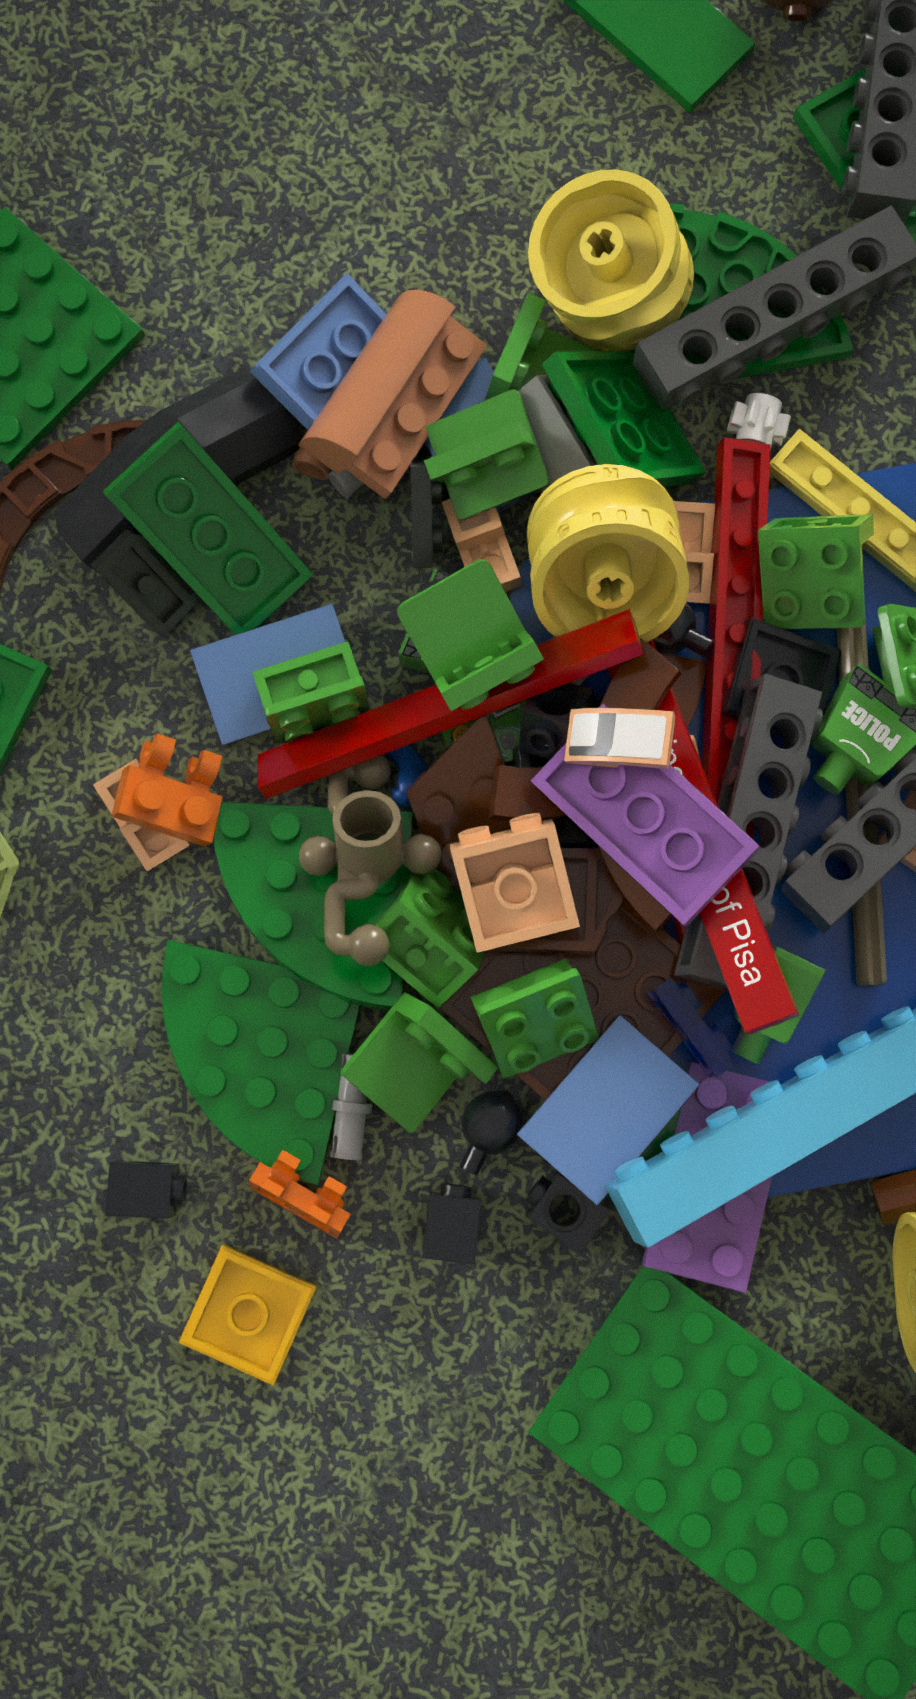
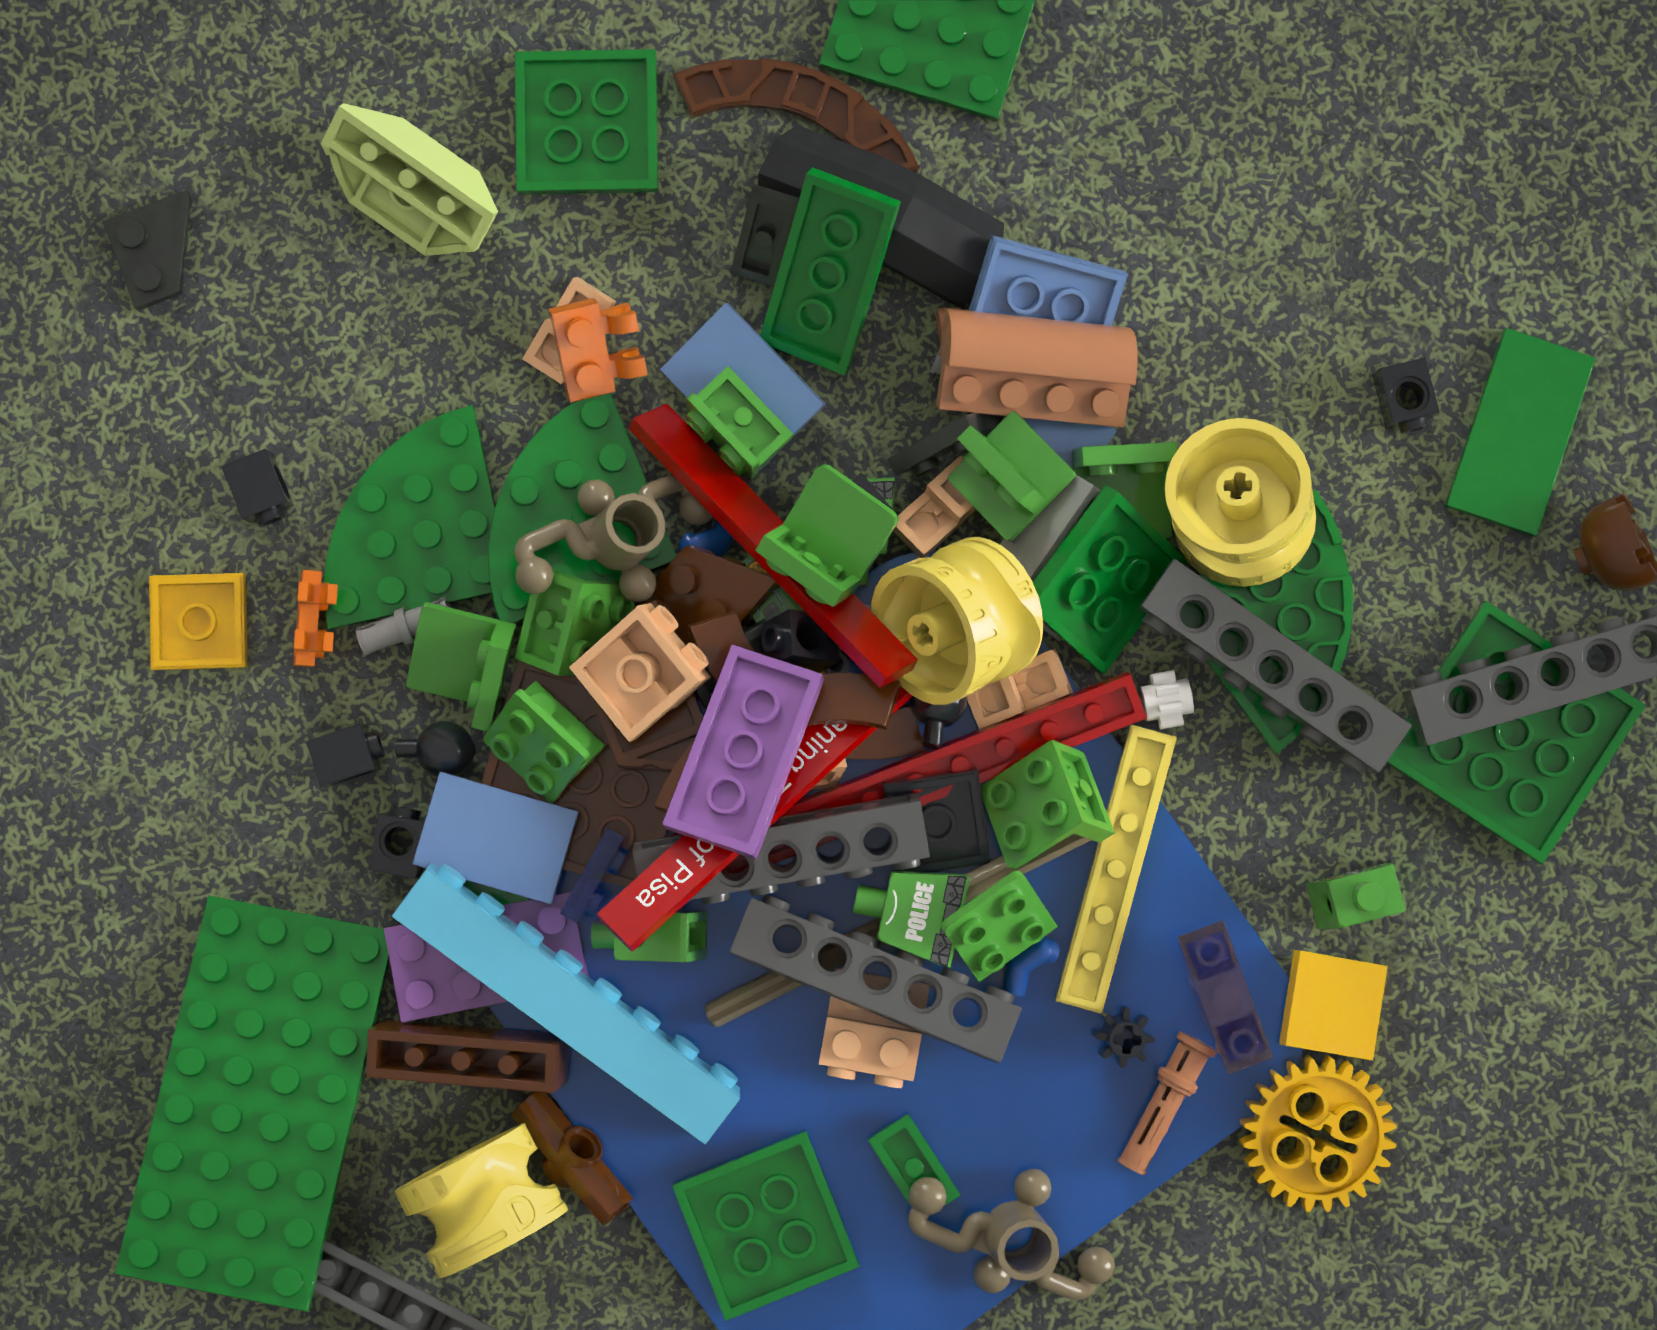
camera: 75 degrees right, 5 degrees up
slope [564,708,676,769] -> none
none -> reddish brown brick [366,1019,569,1093]
none -> black brick [1372,357,1439,434]

